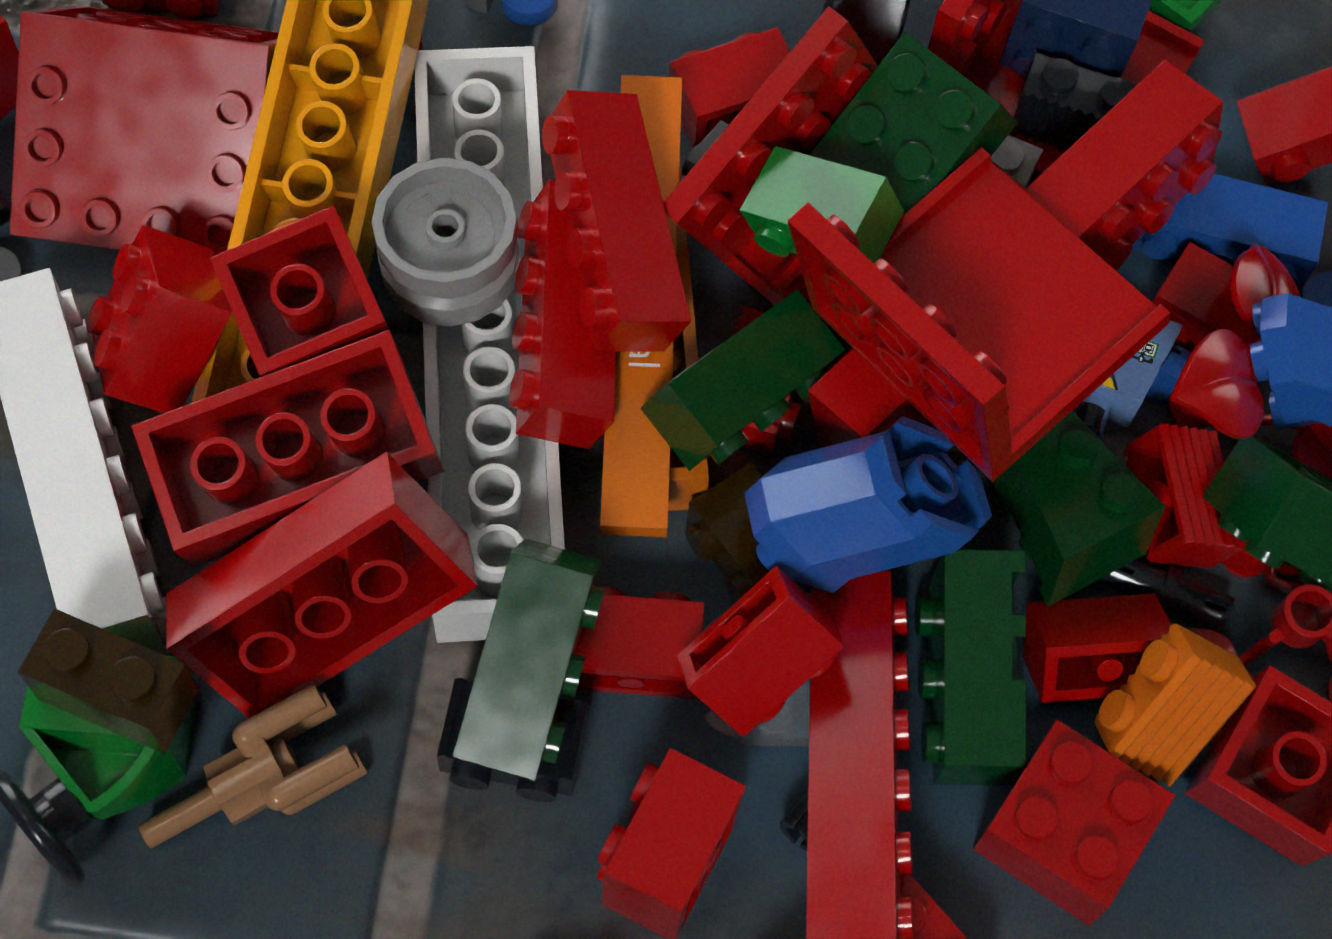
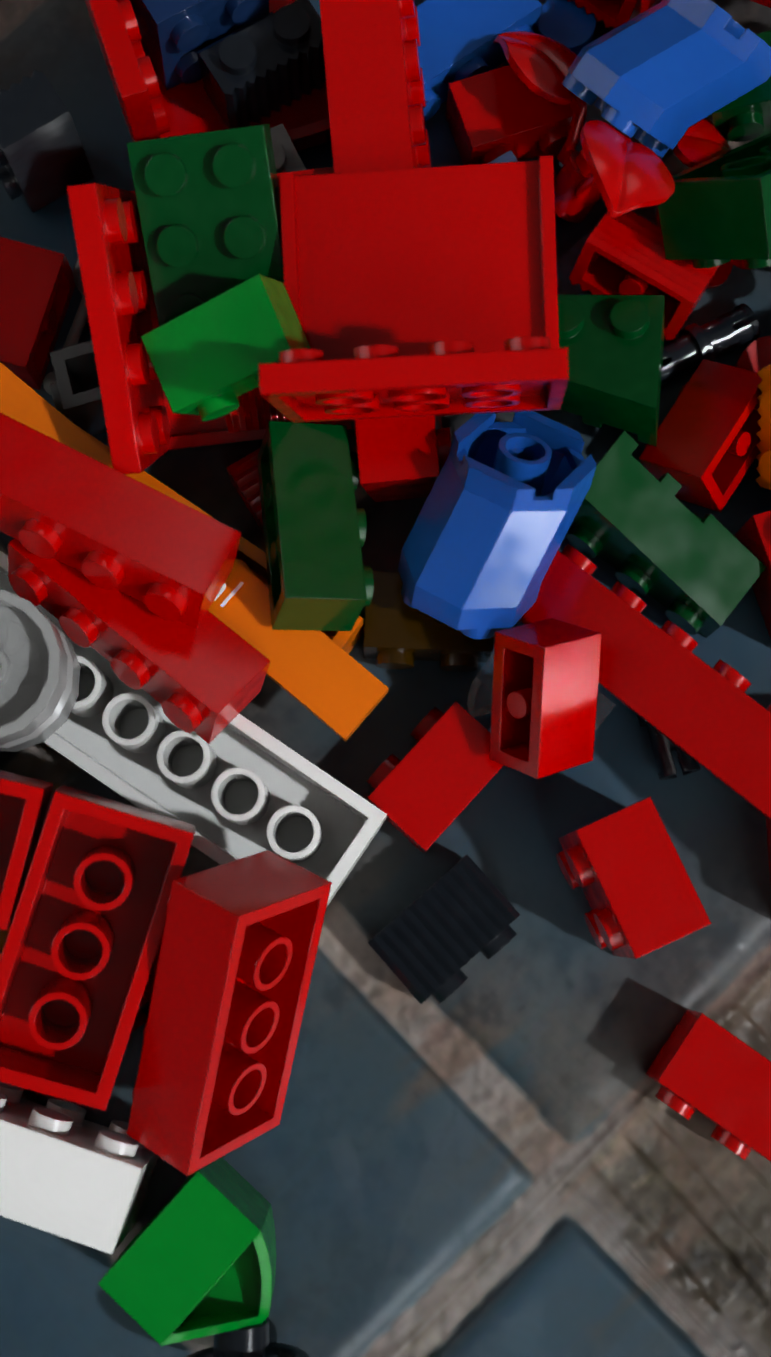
camera: 50 degrees left, 15 degrees up
dark brown brick [18,608,199,754] -> none
medium nougat plant [138,683,369,849] -> none
dark green wedge [453,538,606,781] -> none

